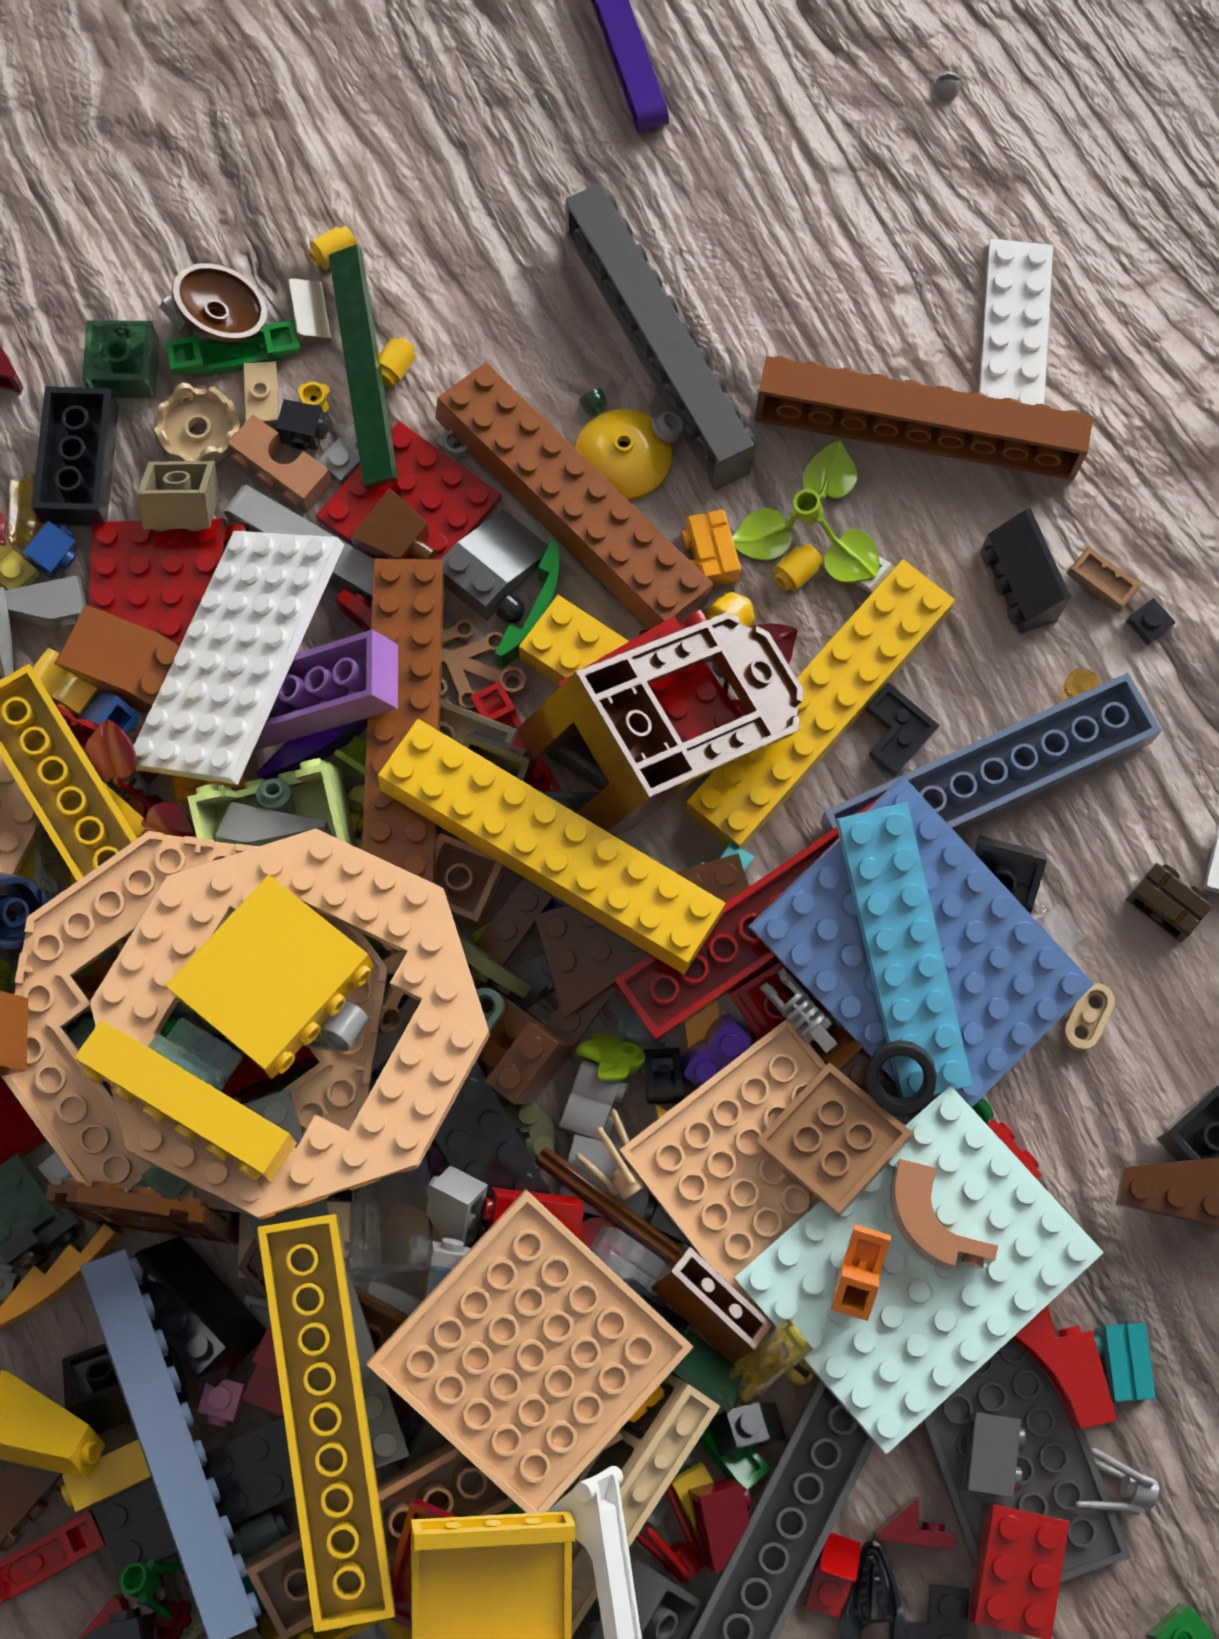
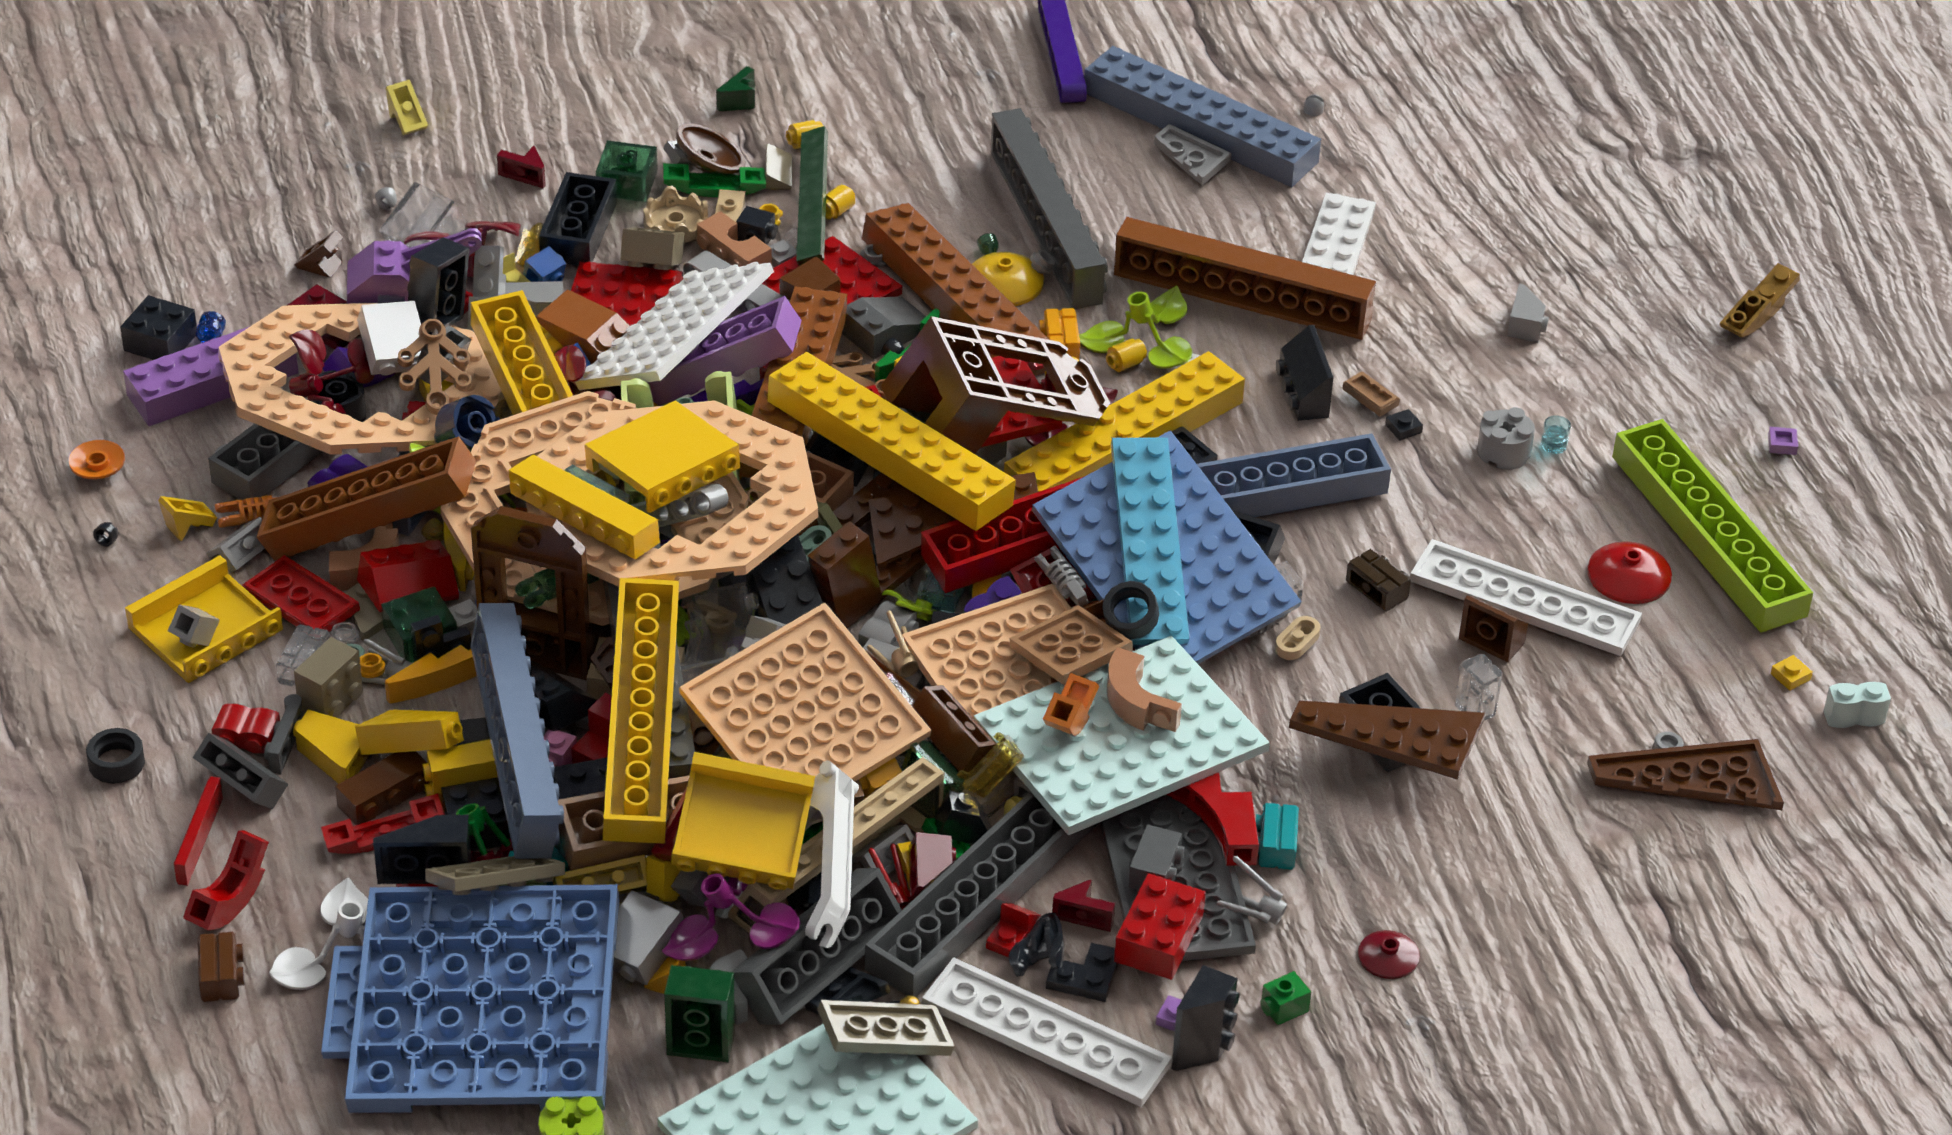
camera: 10 degrees right, 30 degrees down
none -> dark green slope [716,66,756,112]
none -> sand blue brick [1084,46,1321,187]
none -> light grey wing [1154,124,1231,185]

